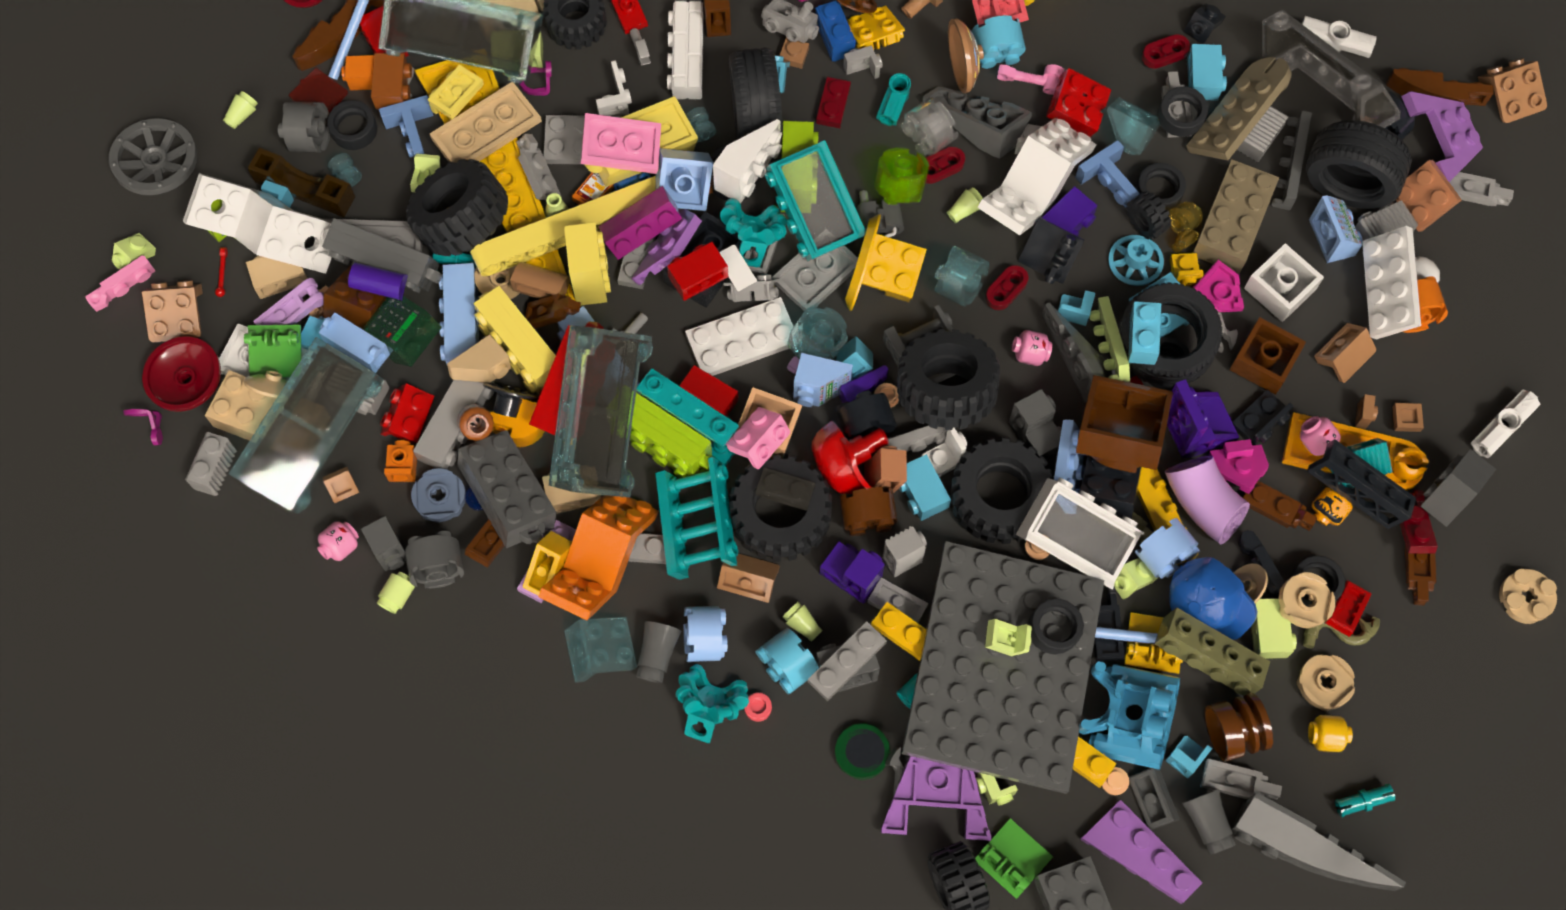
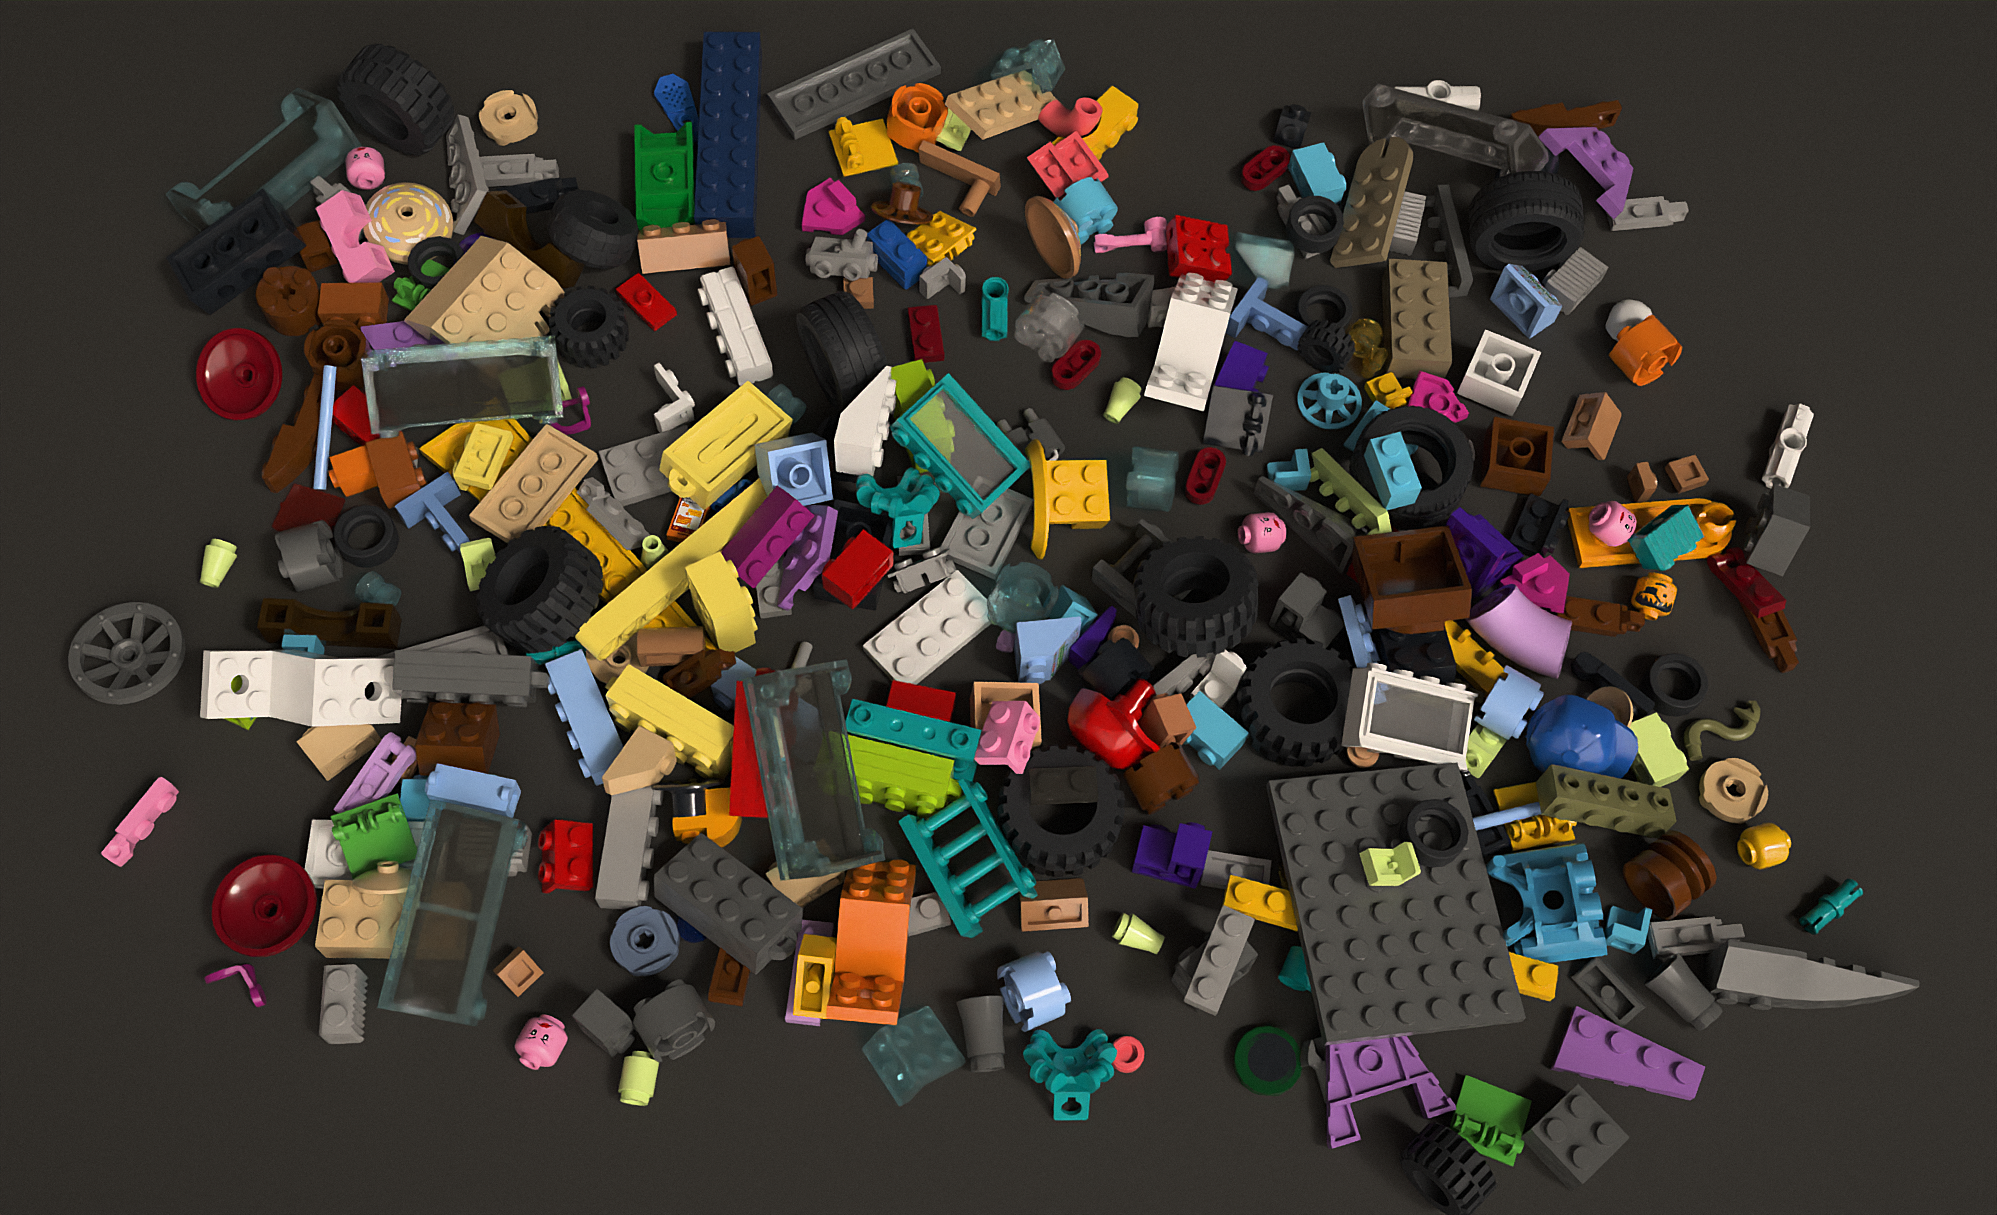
camera: 25 degrees left, 5 degrees down
yellowish green bracket [112,233,156,270] -> none
medium nougat bracket [142,280,203,342] -> none
red hinge [215,247,228,297] -> none
dark purple brick [348,262,408,301] -> none
clear green slope [362,296,442,367] -> none
orange brick [384,440,417,482] -> none
dark orange head [457,404,494,441] -> none
bright pink plate [580,113,661,174] -> none
light grey bar [630,28,651,66] -> none
white sticker [719,245,757,291] -> none
medium azure brick [755,628,819,695] -> none
clear neon green brick [874,148,929,205] -> none
light grey brick [882,526,927,577] -> none
yellowish green bracket [976,772,1018,806] -> none
light nougat plate [1102,767,1129,795] -> none
tan plate [1279,572,1335,628] -> none
black fence [1307,439,1416,529] -> none
red plate [1325,580,1371,637] -> none
white plate [1362,226,1421,339] -> none
nougat plate [1396,160,1462,232] -> none
medium nougat bracket [1478,58,1547,123] -> none
tan plate [1499,569,1557,624] -> none

